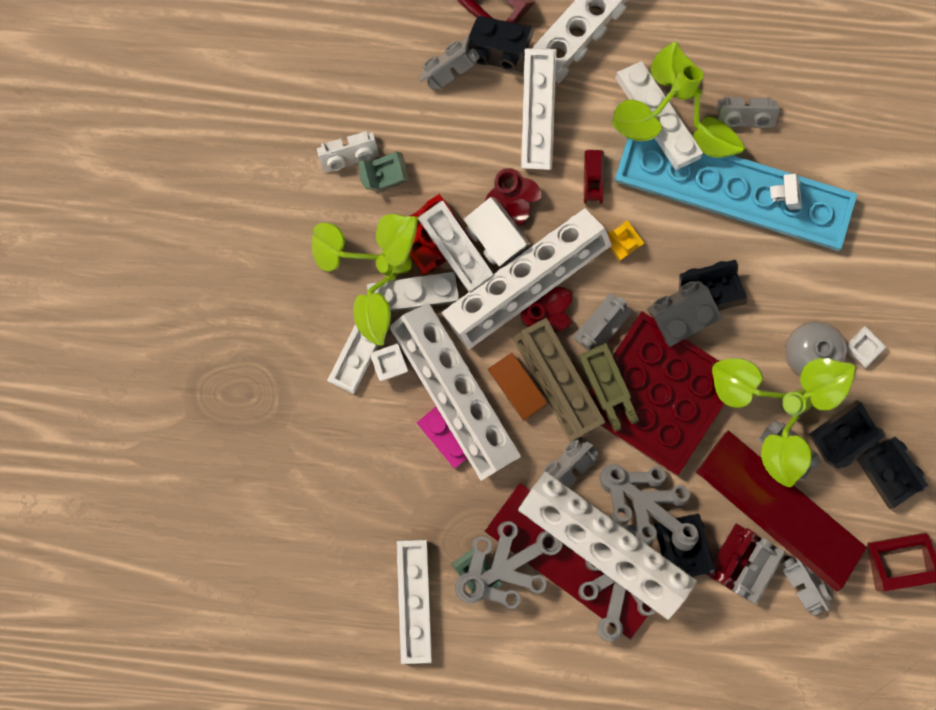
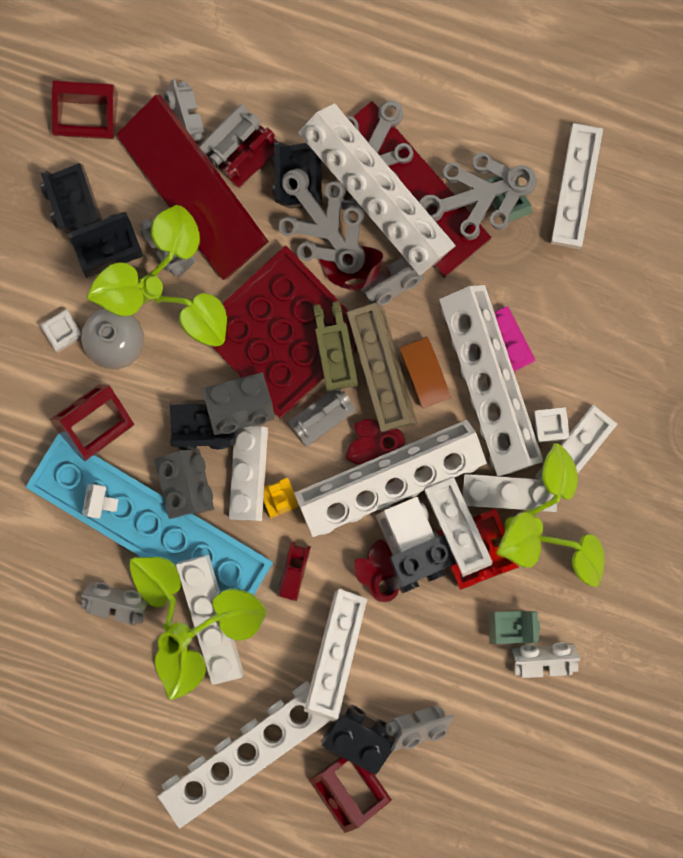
camera: 170 degrees left, 0 degrees up
none -> dark red tile [49,384,134,462]
none -> dark grey bracket [155,449,214,519]
none -> white plate [229,426,268,521]
none -> dark red piece [320,246,383,291]
none -> black bracket [384,535,457,594]

